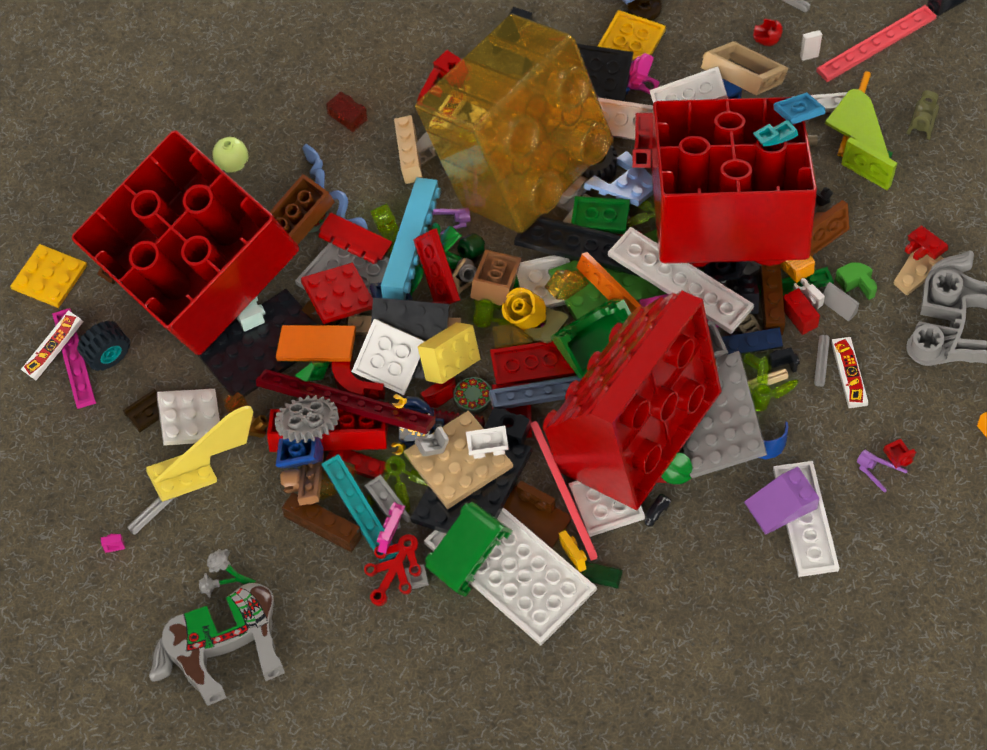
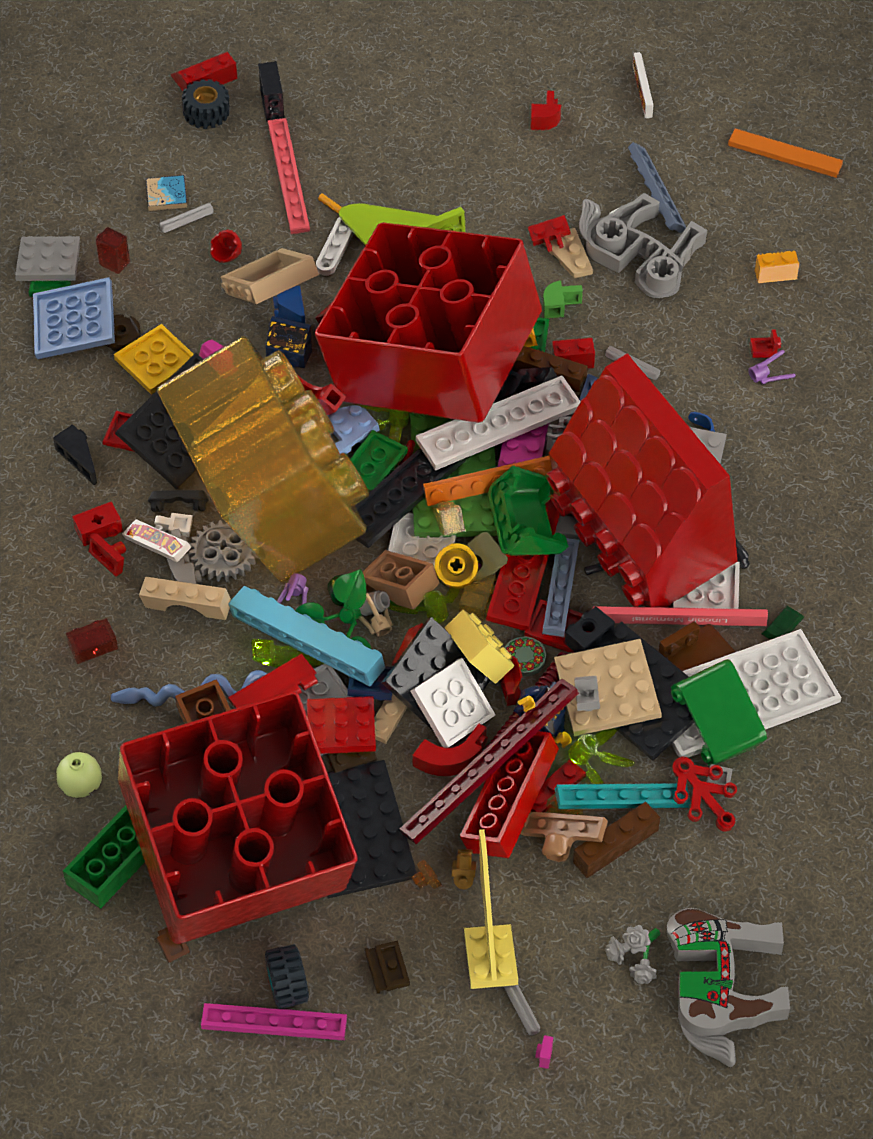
camera: 70 degrees left, 5 degrees down
yellow plate [11,244,87,308] -> none
tile [21,310,84,380] -> none
white plate [157,389,220,445] -> none
light grey gear [274,395,339,443] -> none
orange tile [276,325,356,362] -> none
blue slope [276,437,324,469] -> none
green slope [295,361,329,382] -> none
light grey hinge [364,475,411,530] -> none
dark pink hinge [377,502,405,554] -> none
red tile [414,228,460,305] -> none
white bracket [466,426,509,459] -> none
yellow plate [559,530,587,573] -> none
white plate [650,66,728,103] -> none
medium lavender slope [745,467,819,535] -> none
teal slope [753,120,798,146] -> none
dark azure plate [773,92,825,125] -> none
white plate [773,461,839,577] -> none
white plate [793,278,825,309] -> none
white tile [800,30,822,61] -> none
light grey slope [823,282,859,321] -> none
tile [831,337,868,408] -> none
olive piece [907,90,939,140] -> none

